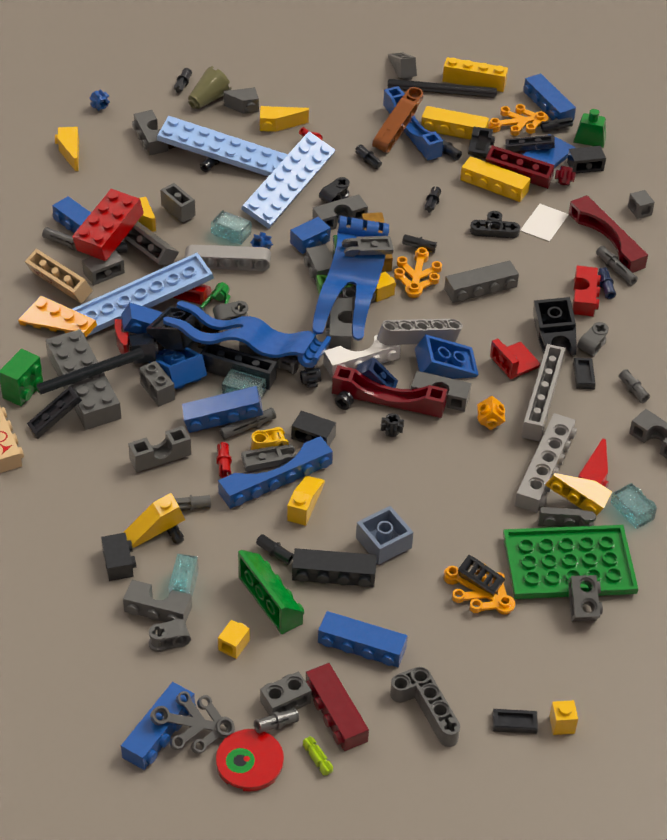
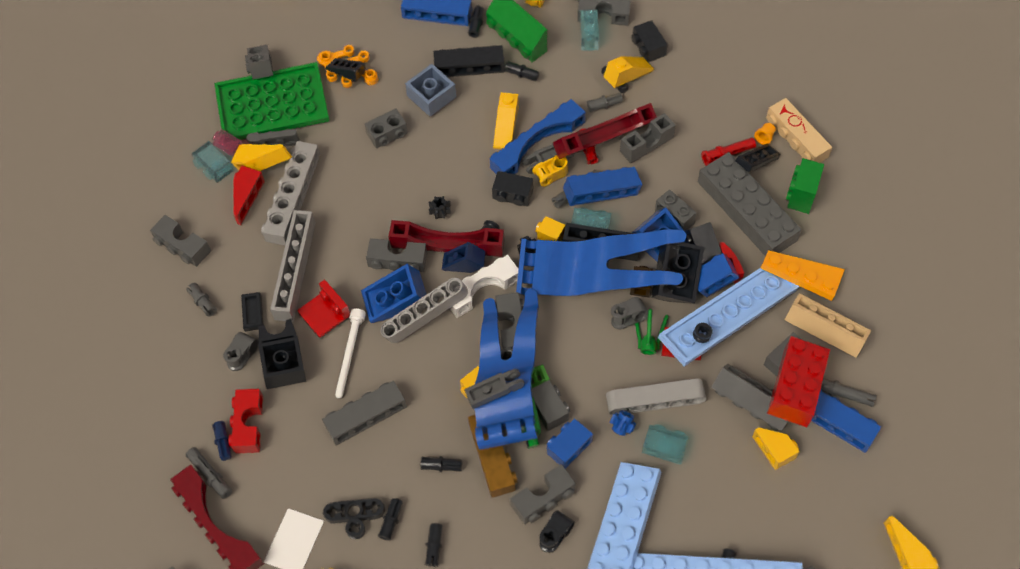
camera: 175 degrees right, 15 degrees up
black axle [36,348,144,395] -> none
dark grey brick [160,183,196,223] -> none
light orange plant [394,247,442,298] -> none
light orange brick [477,396,505,430] -> none
none -> clear pink brick [212,129,243,157]
none -> white piece [335,308,366,398]
none -> dark grey brick [365,109,408,149]
none -> black axle [378,498,403,541]
none -> black axle [468,5,484,38]
none -> yellow brick [535,216,566,241]
none -> dark red arch [552,103,657,160]
none -> black bush [693,323,713,343]
none -> red pin [701,137,756,166]
none -> light orange piece [754,123,776,145]

